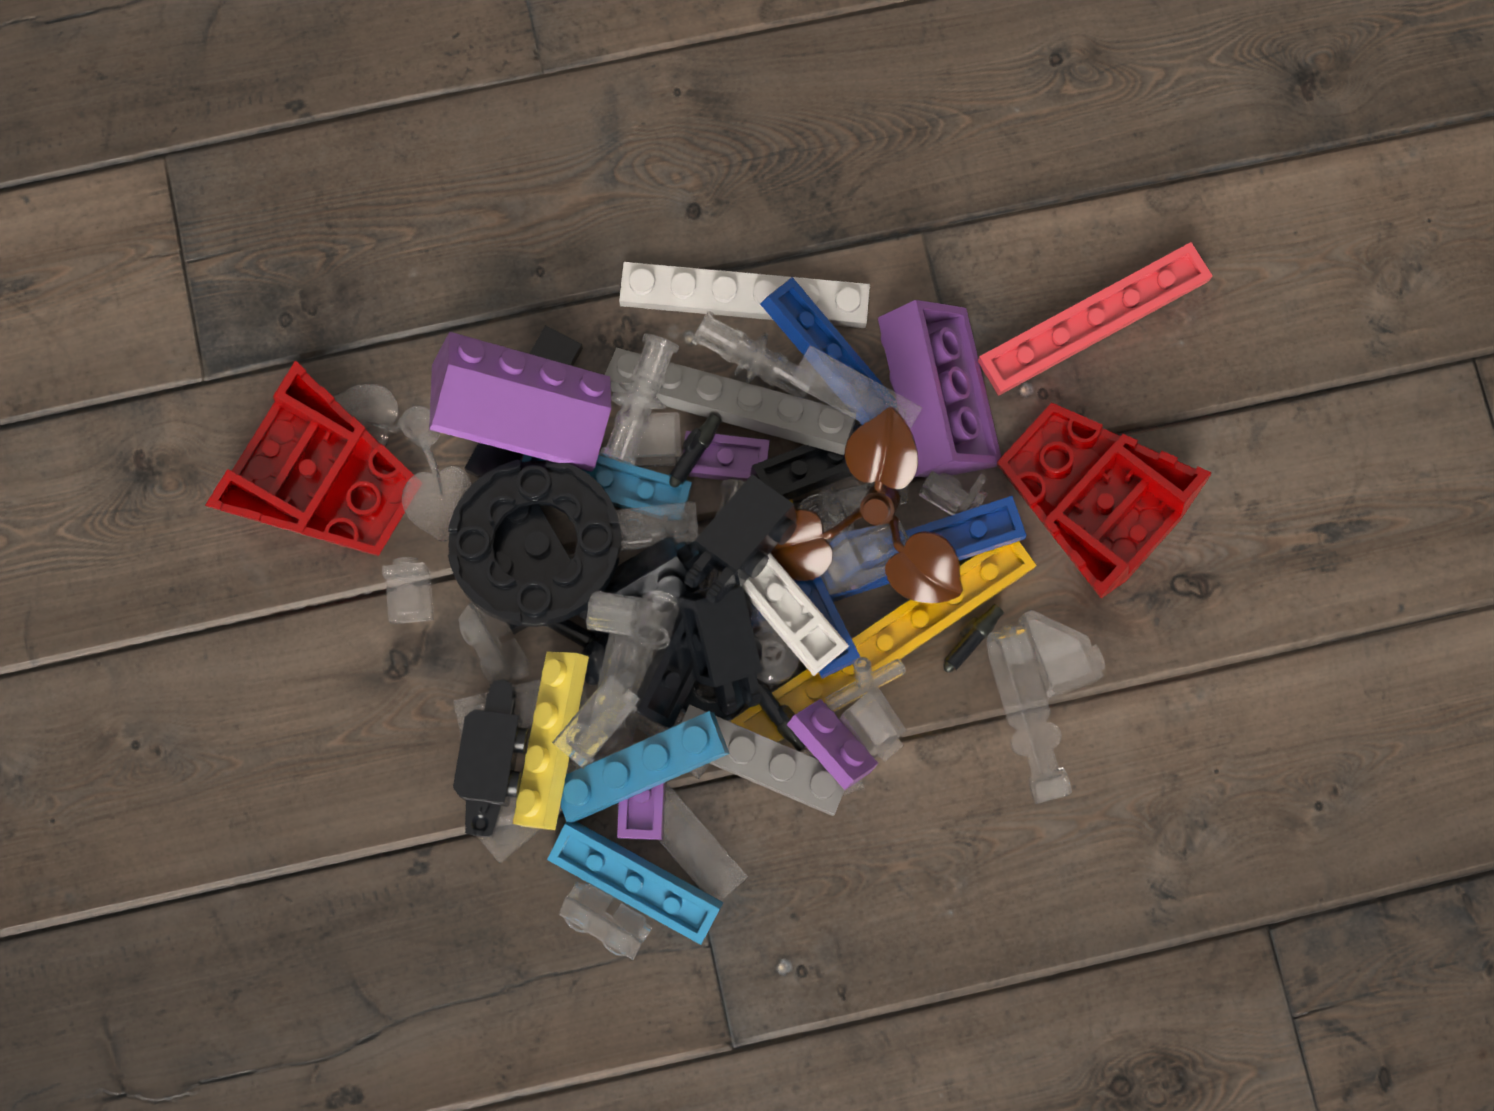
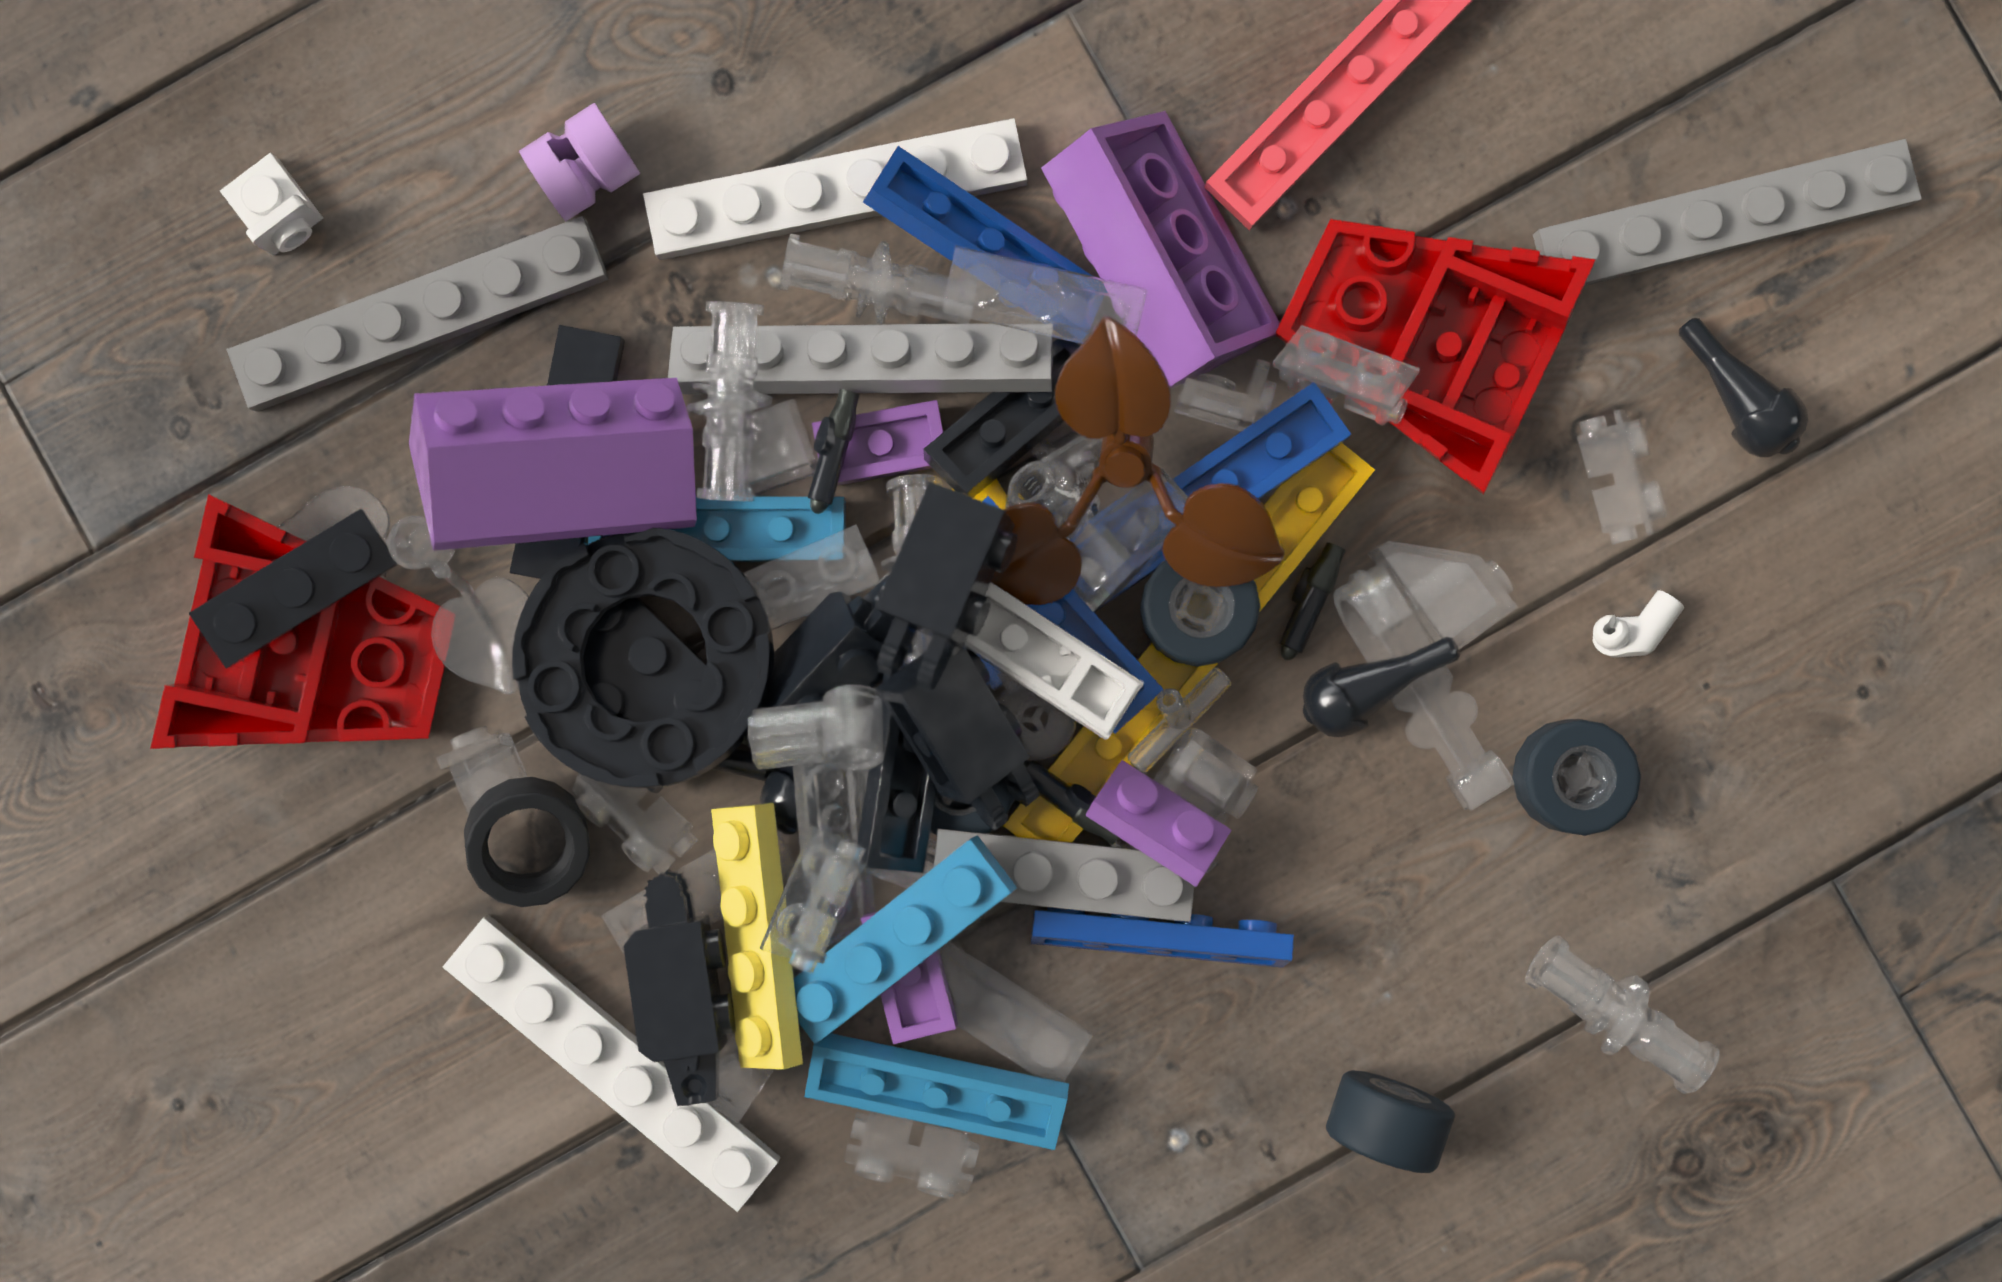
camera: 10 degrees left, 10 degrees up
none -> black plate [188,508,400,669]
none -> white bracket [220,153,323,256]
none -> light grey plate [226,216,609,412]
none -> white plate [443,915,781,1212]
none -> black tyre [464,777,590,907]
none -> lavender wheel [519,103,641,222]
none -> blue plate [1031,907,1294,968]
none -> black wheel [1140,560,1261,667]
none -> clear hinge [1272,325,1420,426]
none -> black piece [1303,637,1460,737]
none -> black wheel [1326,1070,1455,1173]
none -> black wheel [1512,719,1641,836]
none -> clear piece [1525,936,1720,1094]
none -> light grey plate [1533,139,1922,286]
none -> clear hinge [1576,409,1667,544]
none -> white arm [1593,590,1684,658]
none -> black piece [1679,318,1808,458]

